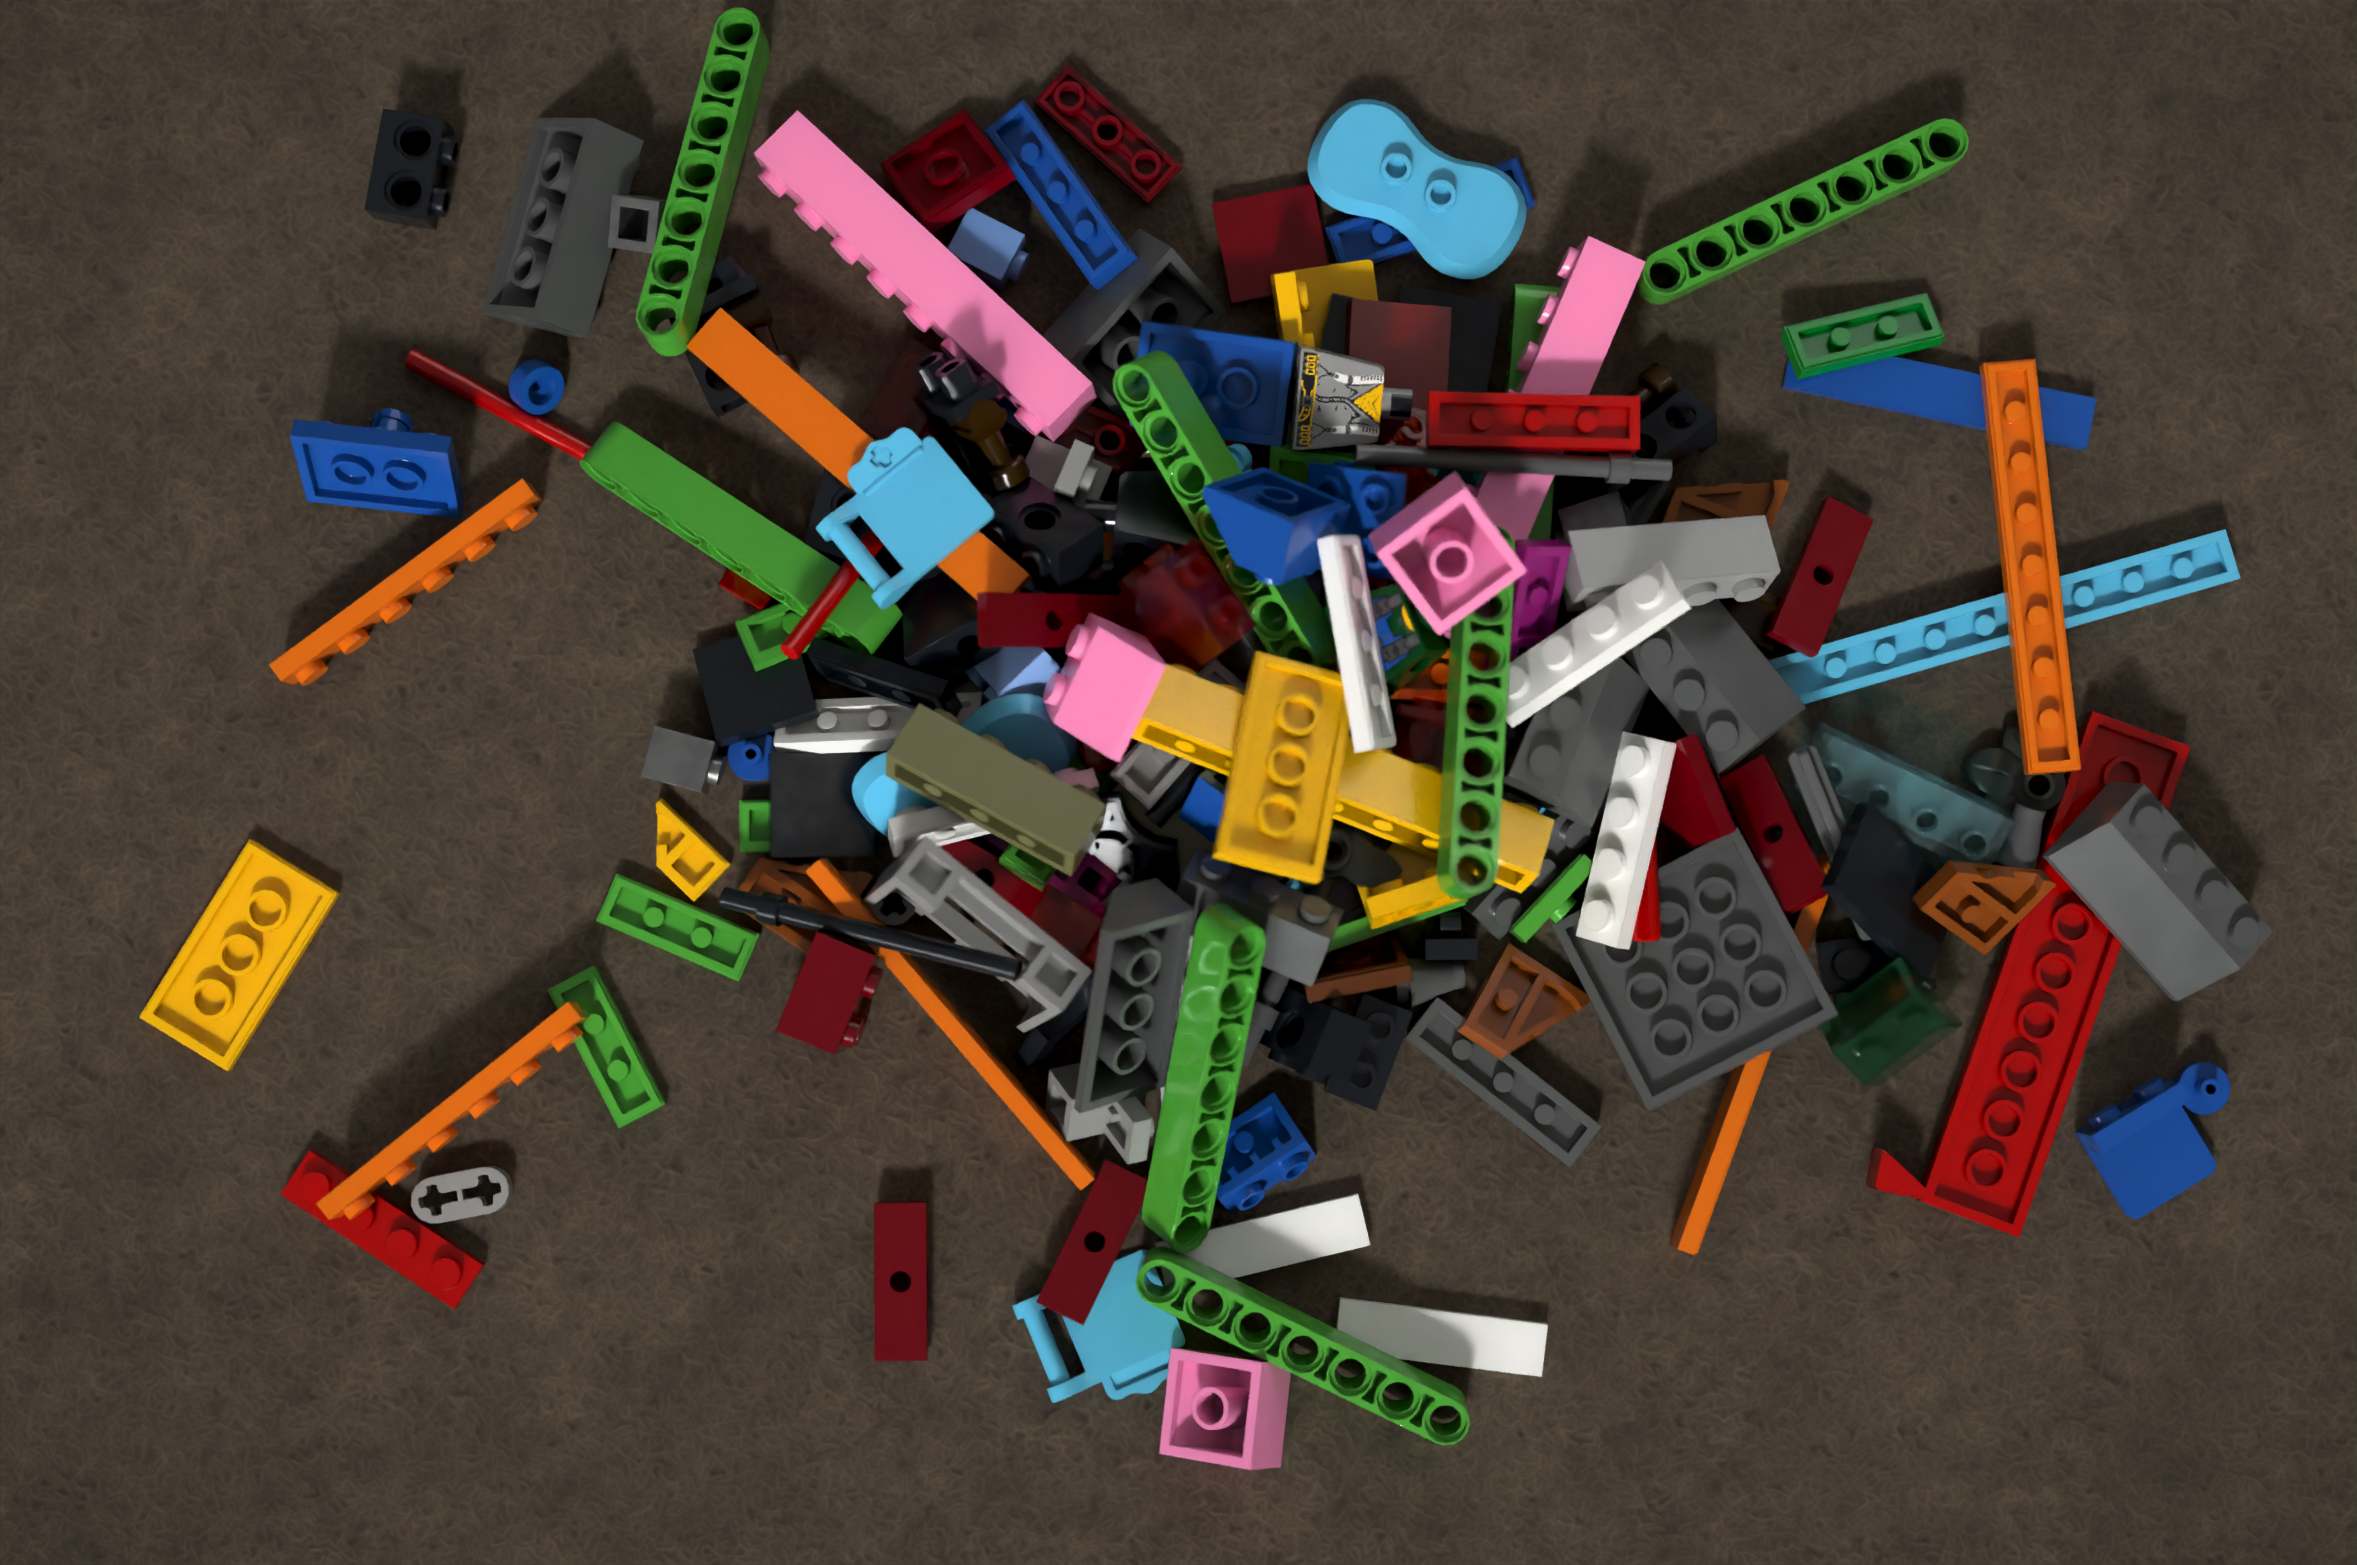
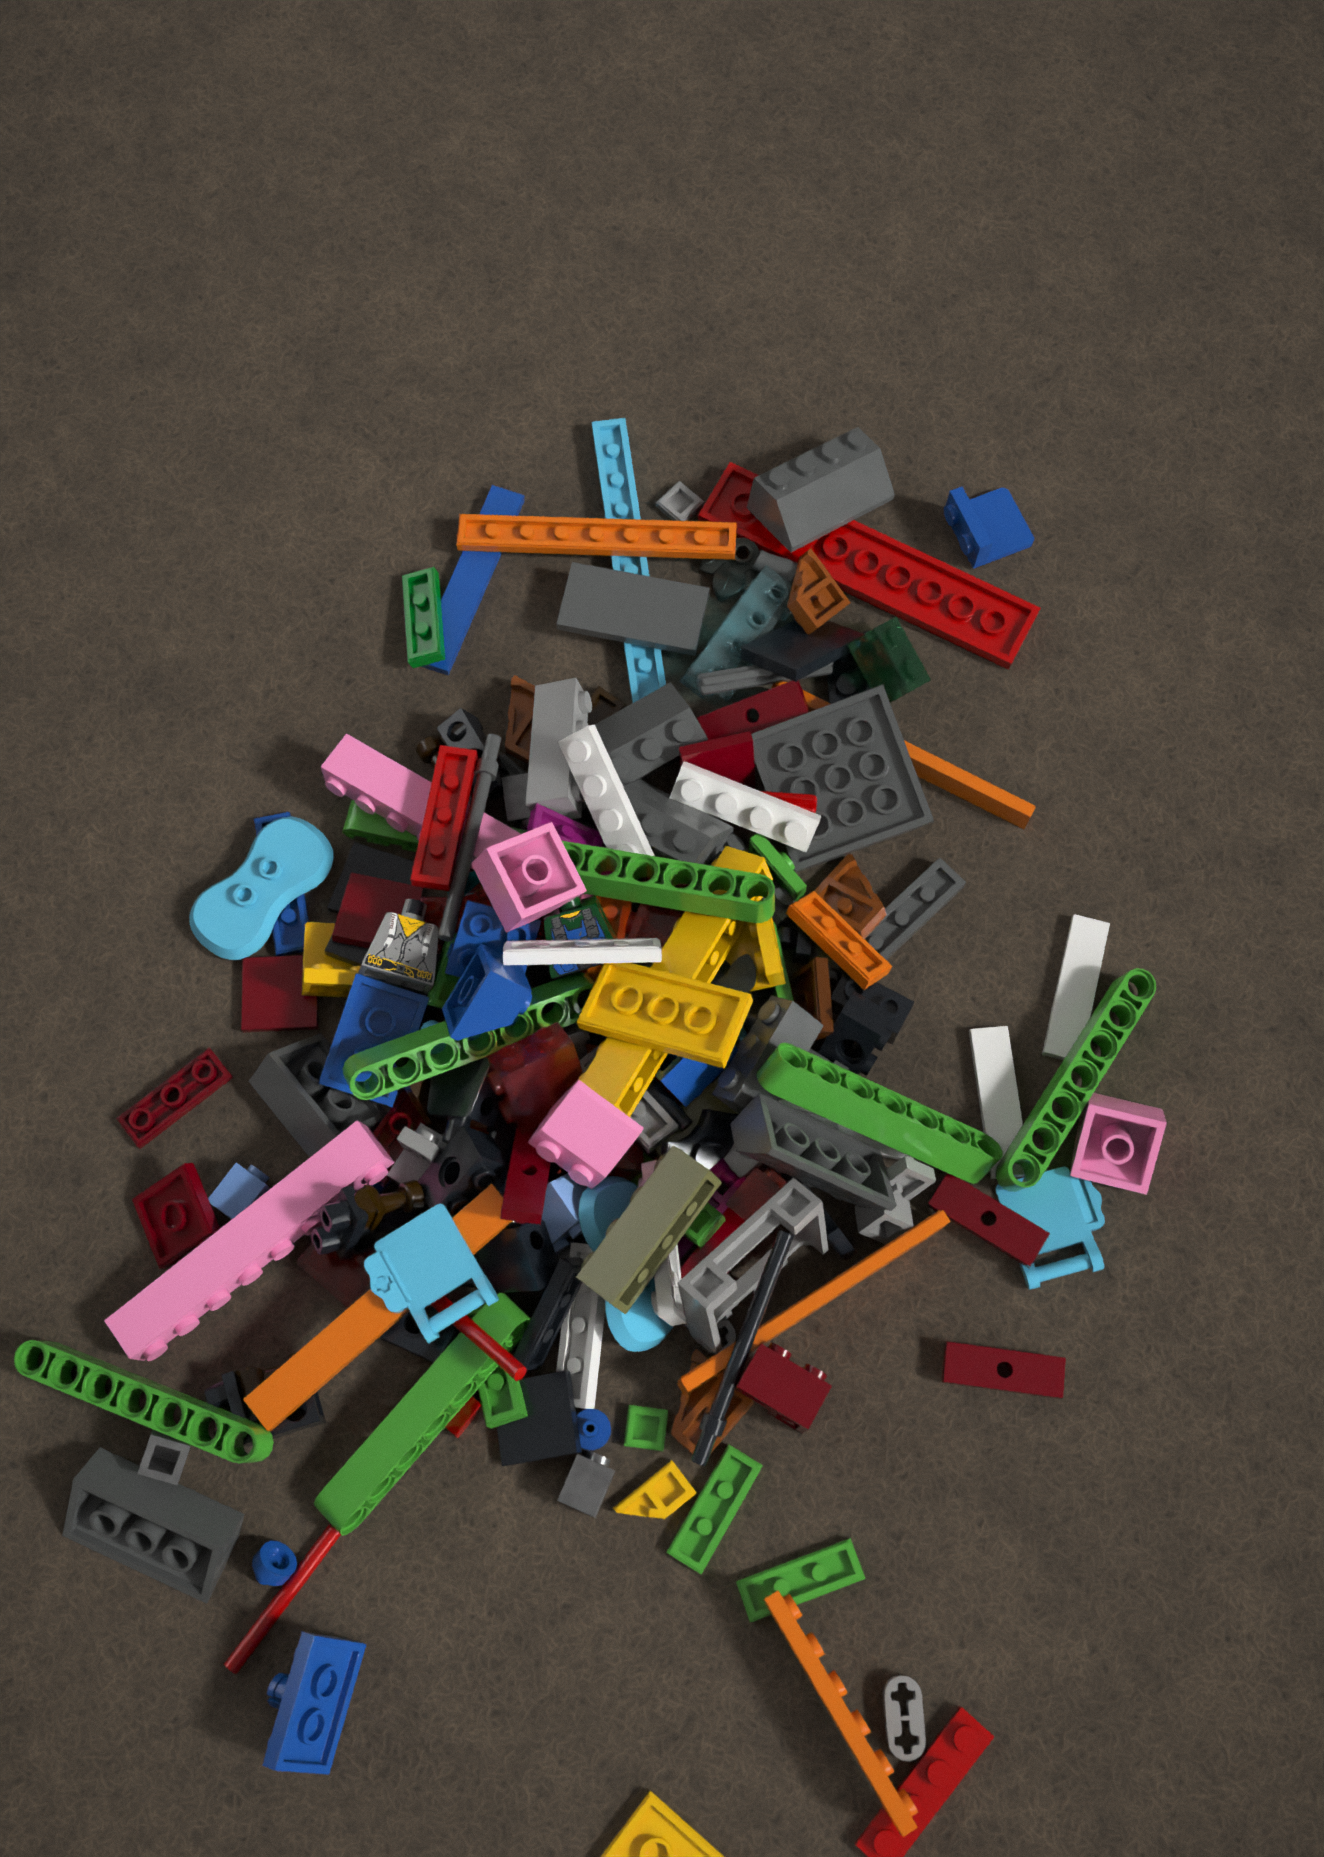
camera: 80 degrees left, 15 degrees down
orange plate [269,478,543,686] -> none
black brick [364,108,460,230] -> none
black tile [768,752,876,858] -> none
blue tile [983,100,1138,290] -> none
blue bracket [1216,1092,1316,1214] -> none
bright green beam [1636,118,1969,305] -> none
dark red tile [1766,496,1874,658] -> none
red slope [1865,1147,1928,1200] -> none
blue tile [2175,1062,2230,1114] -> none
none -> dark grey tile [556,562,710,656]
none -> light grey tile [656,481,704,521]
none -> orange tile [785,891,893,990]

